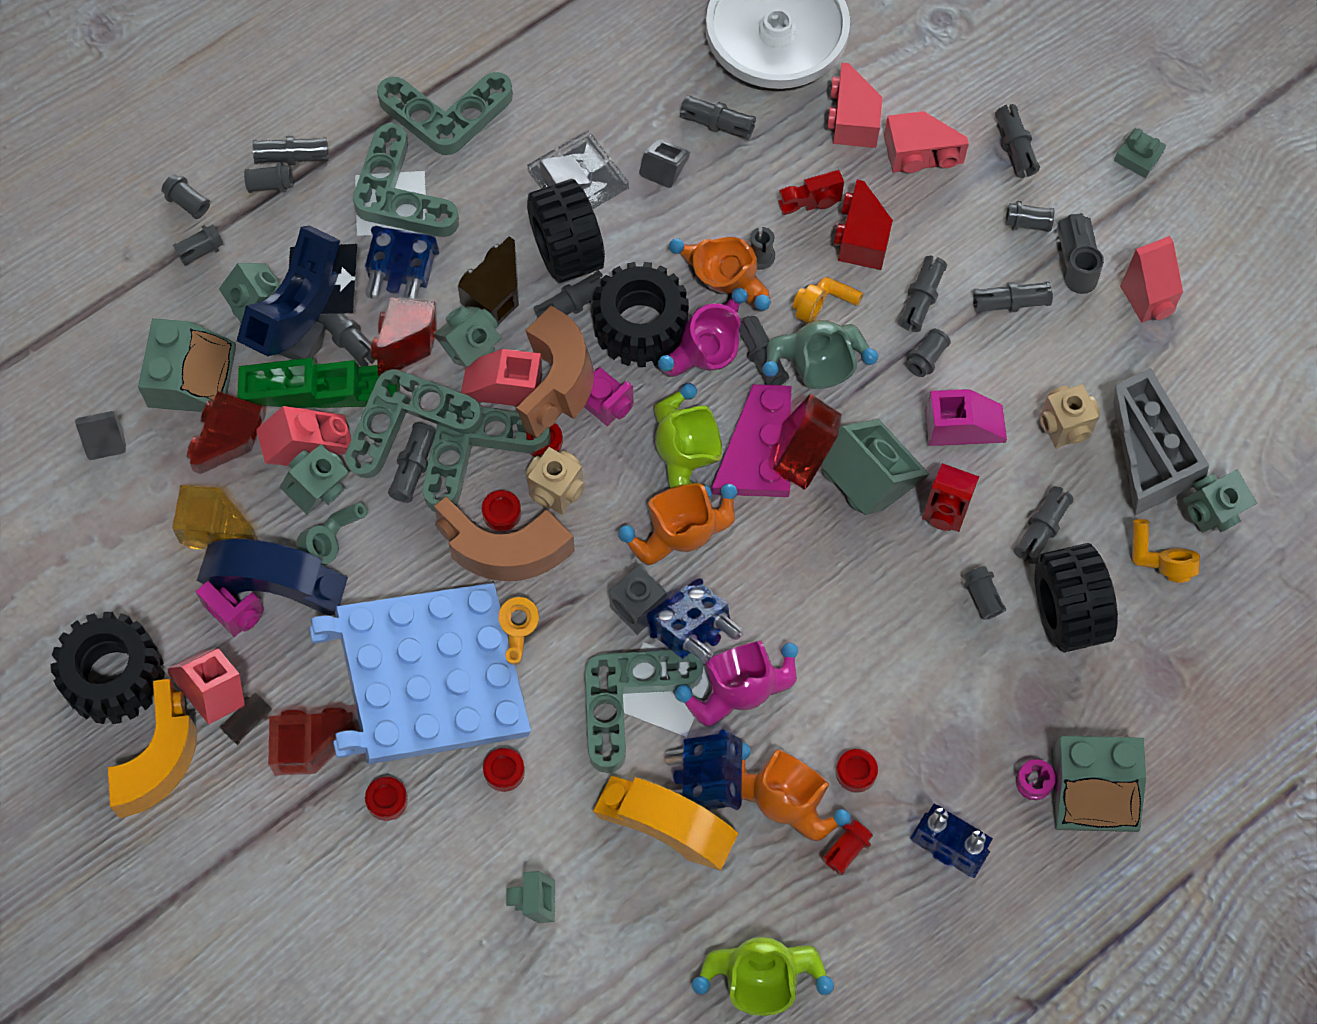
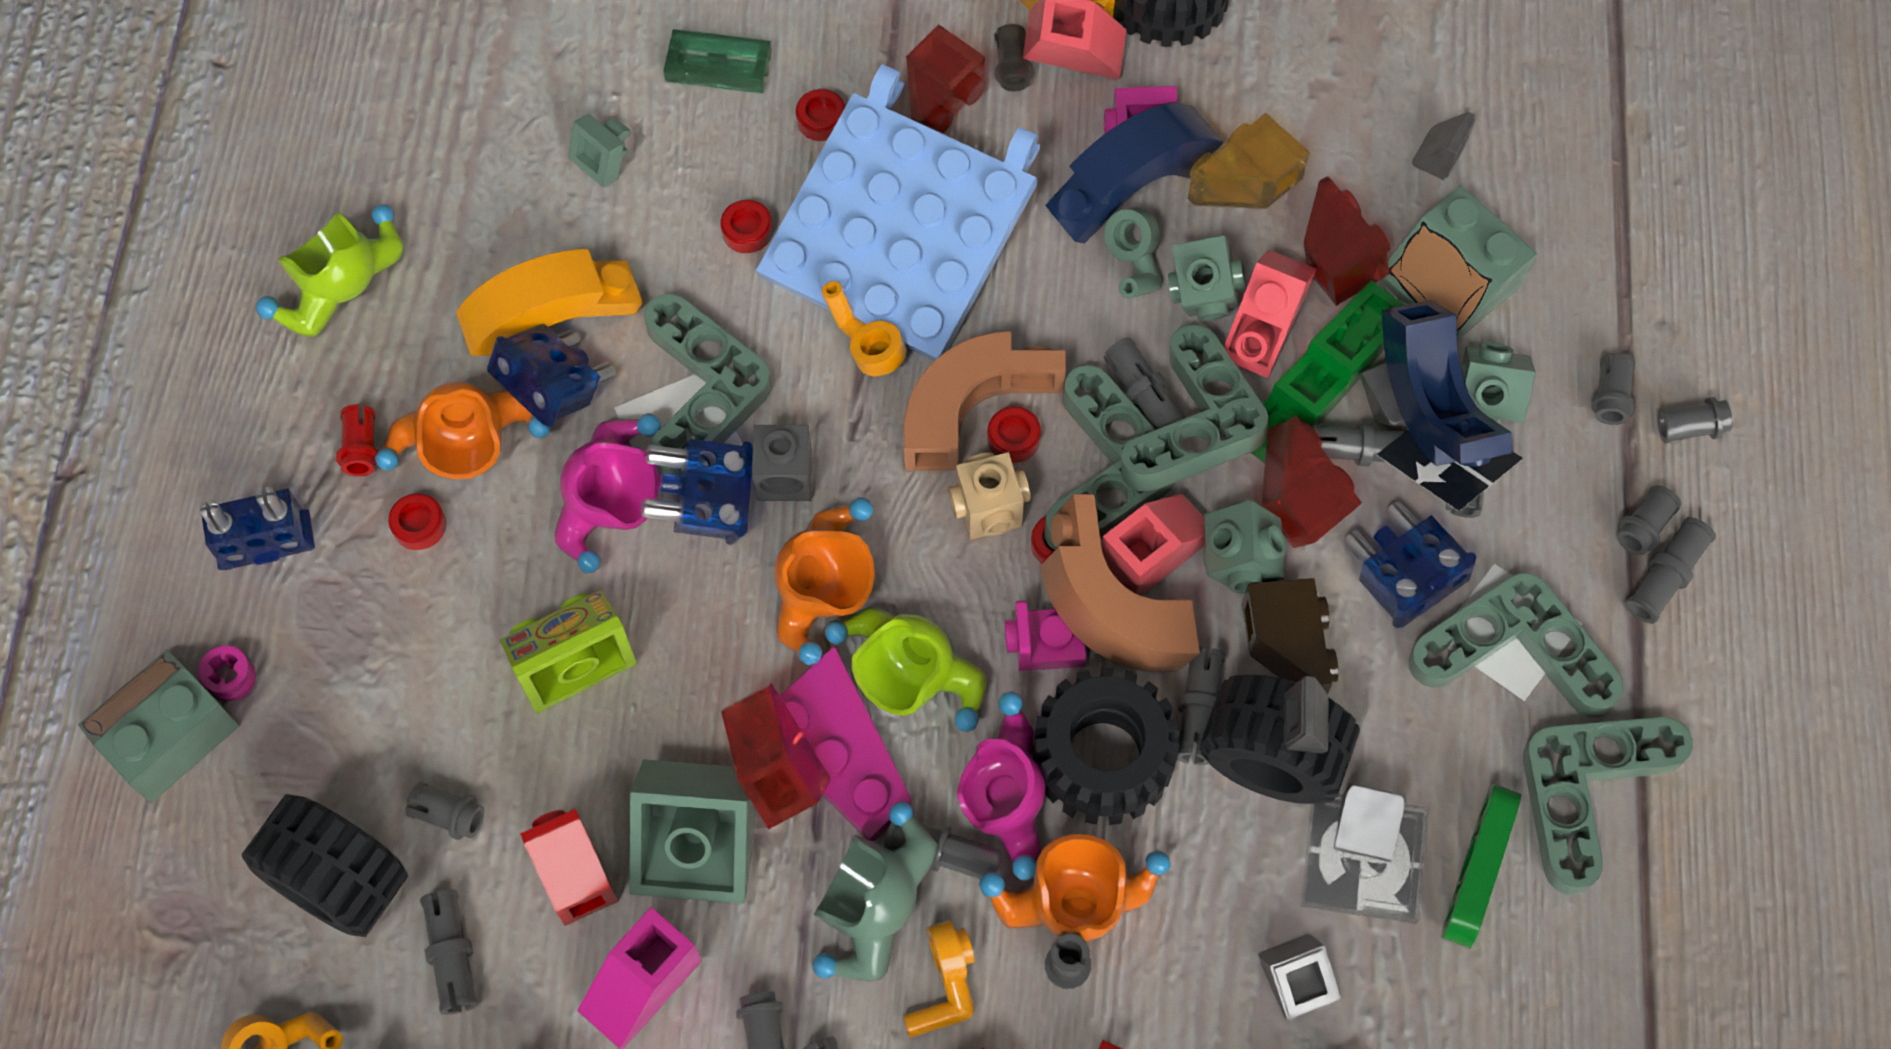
camera: 135 degrees right, 0 degrees up
none -> lime slope [499,590,637,714]
none -> clear green tile [663,29,772,94]
none -> flat silver slope [1284,676,1329,753]
none -> green beam [1441,783,1521,949]

